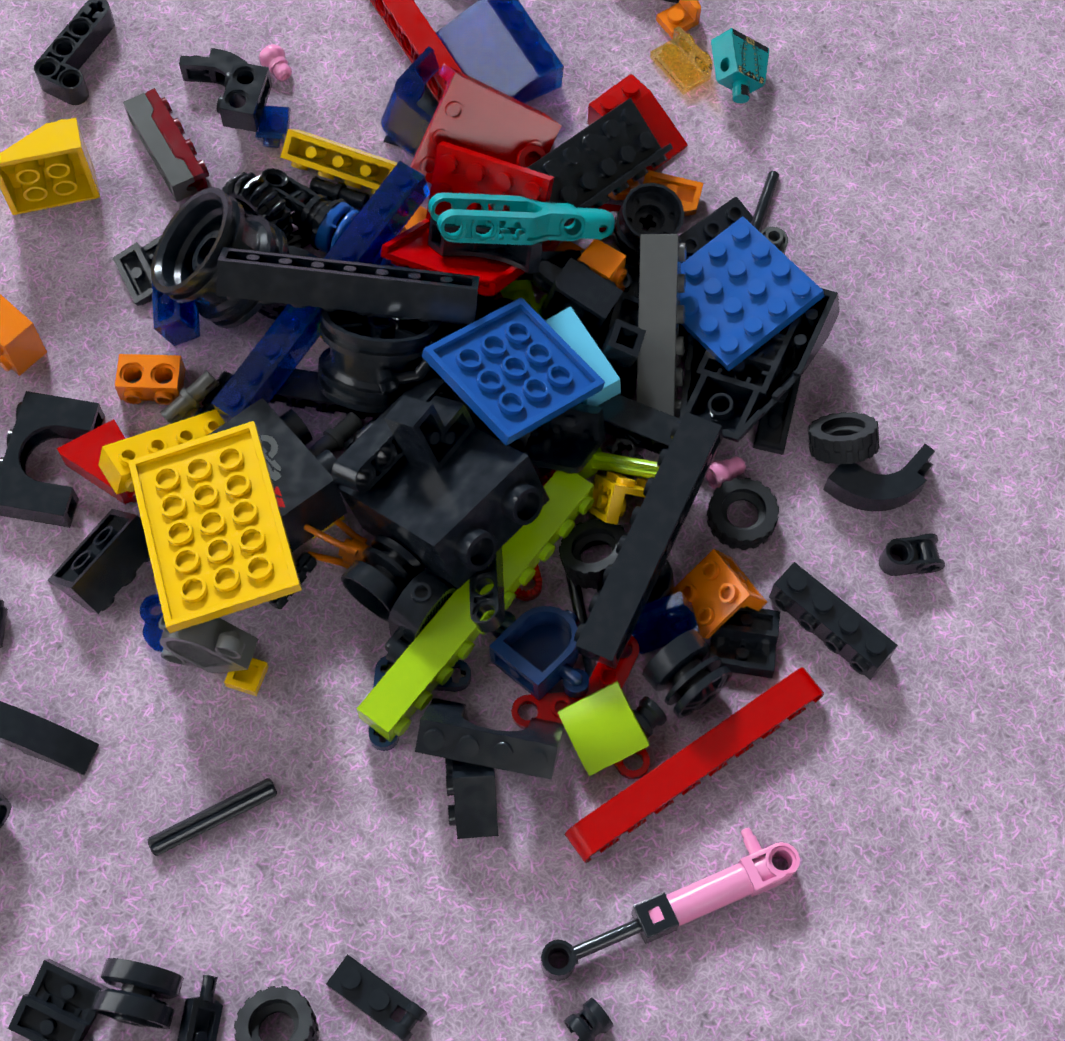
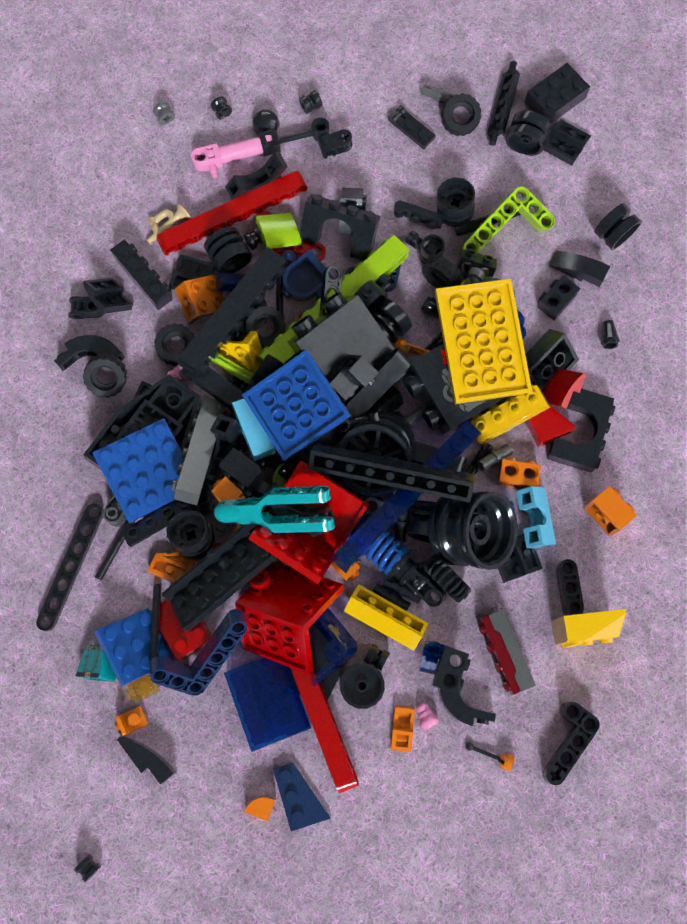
camera: 170 degrees left, 10 degrees up
none -> black beam [36,503,103,632]
none -> black slope [83,278,133,314]
none -> blue plate [94,608,176,687]
none -> tan piece [146,202,192,245]
none -> black bar [149,584,162,661]
none -> dark blue beam [149,609,248,696]
none -> dark grey wheel [153,102,175,125]
none -> black wheel [210,96,232,120]
none -> black arch [225,152,288,200]
none -> black hair [252,109,280,133]
none -> black piece [318,129,353,159]
none -> black wheel [340,663,385,709]
none -> black wheel [363,643,390,671]
none -> orange slope [391,705,415,752]
none -> black plate [394,200,445,229]
none -> black bush [405,231,423,249]
none -> black wheel [420,234,445,265]
none -> black cone [421,296,439,318]
none -> black tyre [422,255,463,288]
none -> black wheel [437,177,475,227]
none -> black brick [455,248,497,280]
none -> lime beam [460,186,555,253]
none -> hinge [465,742,515,772]
none -> medium azure arch [516,486,556,549]
none -> black brick [537,275,581,321]
none -> red slope [543,369,586,409]
none -> black beam [556,559,584,616]

